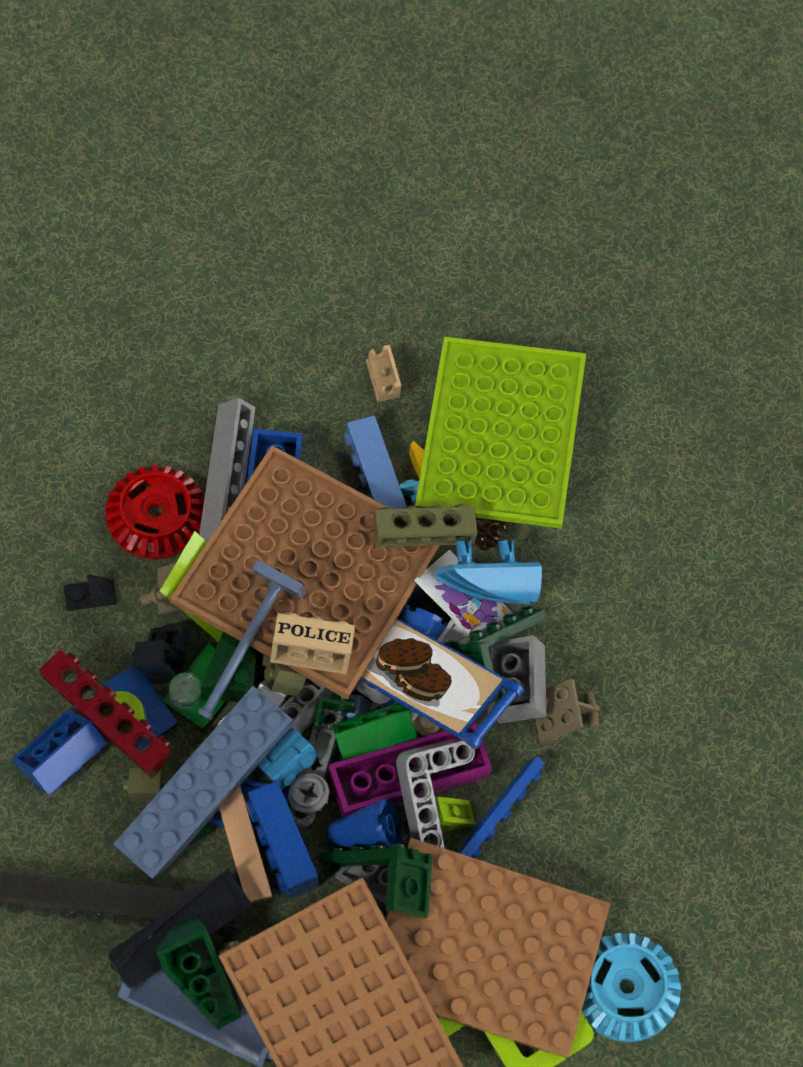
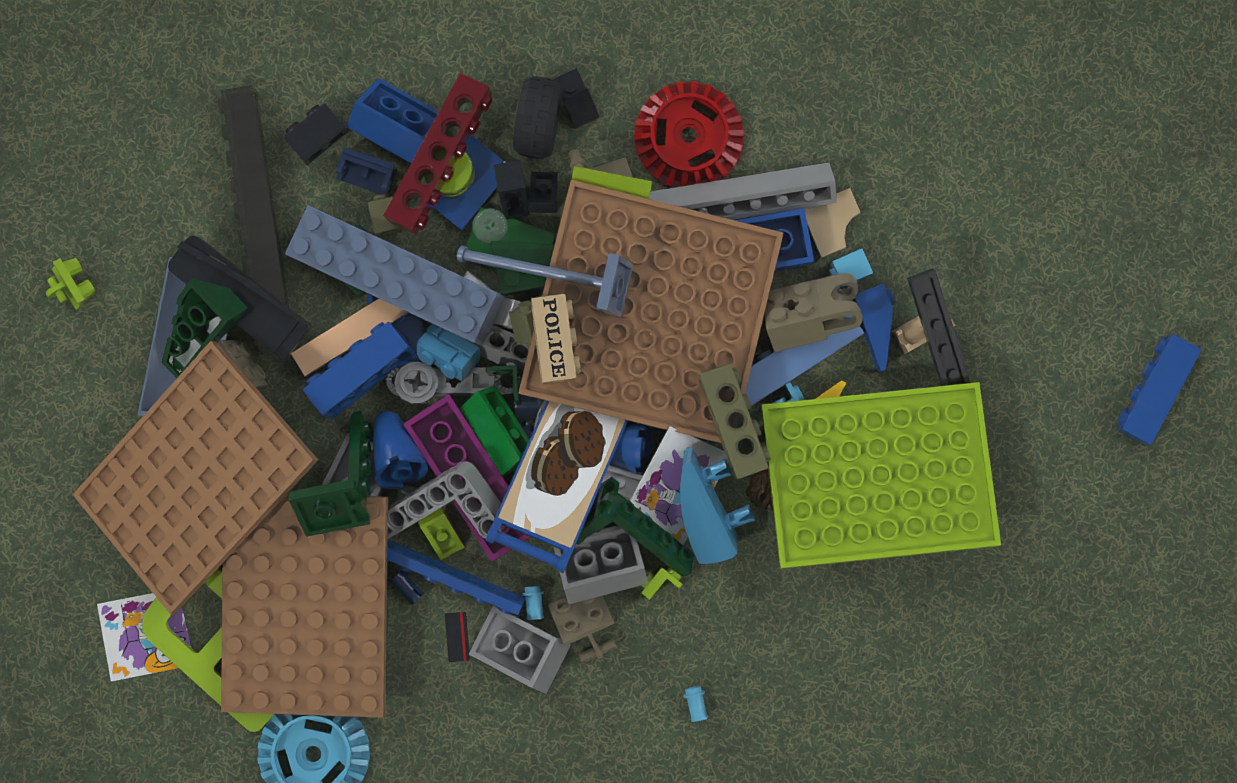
camera: 85 degrees right, 20 degrees up
none -> black brick [283,103,348,166]
none -> dark blue hinge [336,147,397,195]
none -> dark blue pin [390,570,424,605]
none -> black sticker [445,612,470,662]
none -> light grey slope [469,606,571,694]
none -> black tyre [513,76,563,159]
none -> medium azure pin [522,586,544,620]
none -> lime bracket [641,567,683,600]
none -> medium azure pin [683,686,709,722]
none -> dark tan brick [765,273,863,352]
none -> tan tile [802,188,860,258]
none -> medium azure brick [828,249,873,289]
none -> blue slope [852,284,895,373]
none -> black plate [907,268,971,386]
none -> blue brick [1116,334,1202,446]

